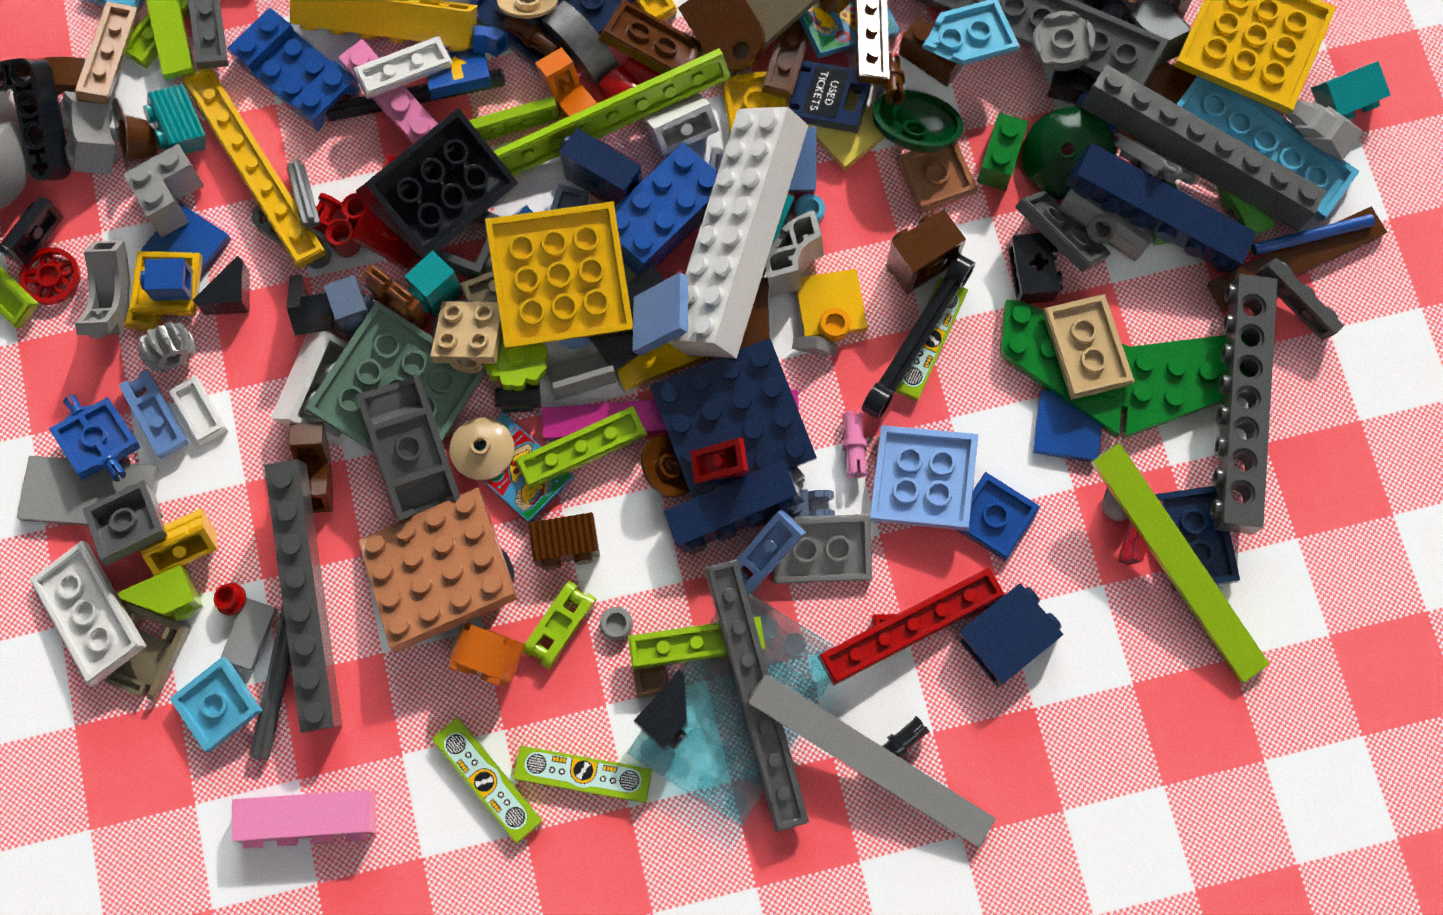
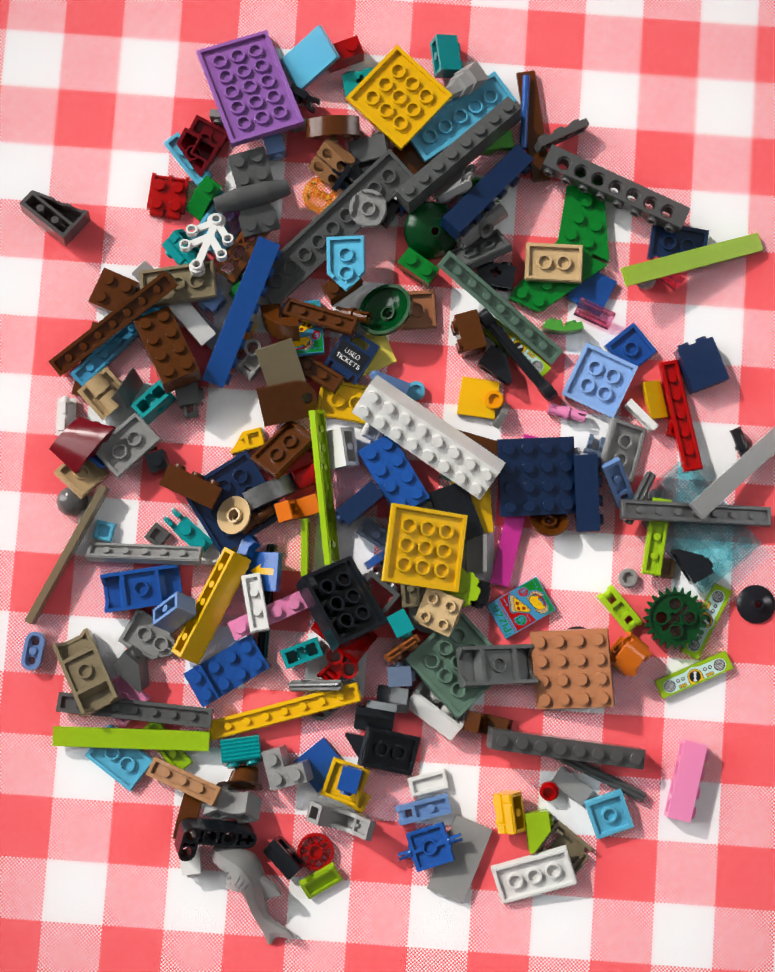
camera: 75 degrees left, 10 degrees up
dark grey plate [83,480,168,566] -> none
light grey gear [137,322,196,372] -> none
tan dish [449,417,515,481] -> none
lime tile [515,406,647,490] -> none
reddish brown brick [528,512,600,570] -> none
medium blue tile [633,272,689,356] -> none
red slope [690,438,748,484] -> none
light grey brick [766,210,824,297] -> none
none -> teal brick [280,637,324,669]
none -> black panel [354,705,395,731]
none -> black tile [357,726,421,776]
none -> sand green plate [437,251,563,365]
none -> black slope [477,345,512,387]
none -> bright green slope [541,318,584,335]
none -> clear pink tile [573,297,616,330]
none -> dark grey axle [623,471,656,525]
none -> white tile [624,398,659,433]
none -> yellow slope [641,380,668,420]
none -> dark green gear [643,586,707,650]
none -> black dish [736,585,775,623]

